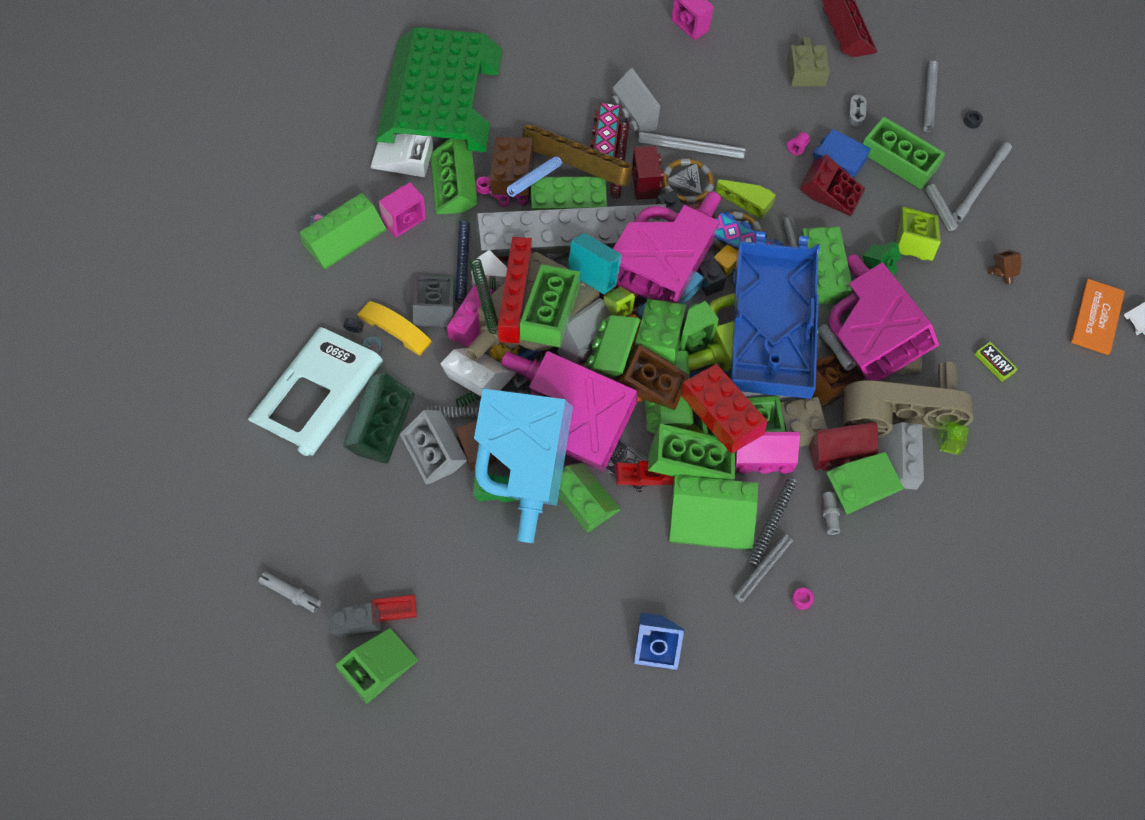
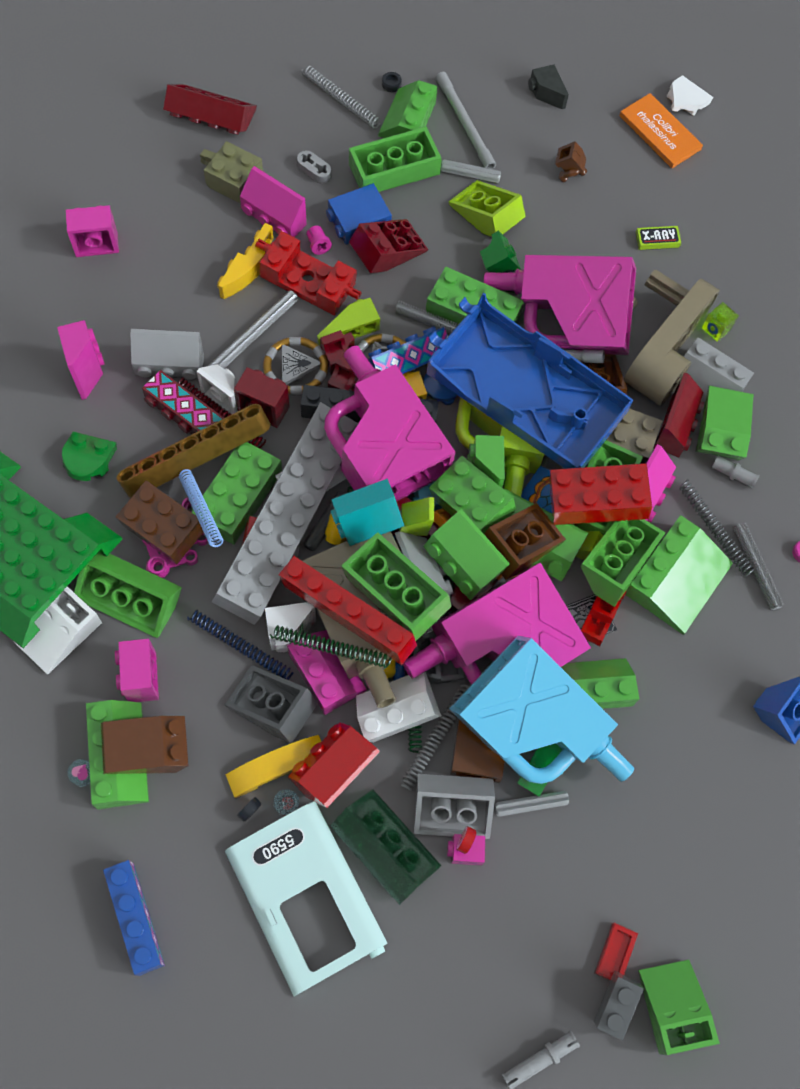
camera: 60 degrees left, 5 degrees up
none -> dark pink slope [57,320,105,400]
none -> green slope [62,432,117,481]
none -> reddish brown slope [101,716,189,774]
none -> blue brick [103,860,165,976]
none -> white slope [197,364,238,414]
none -> yellow slope [217,223,274,299]
none -> dark pink slope [240,166,307,237]
none -> red brick [255,231,362,316]
none -> red slope [288,722,380,808]
none -> dark red brick [320,330,355,376]
none -> bright green slope [378,80,437,138]
none -> dark pink brick [447,834,485,866]
none -> red tile [456,826,477,854]
none -> light grey axle [495,791,569,817]
none -> pearl dark grey slope [528,64,569,109]

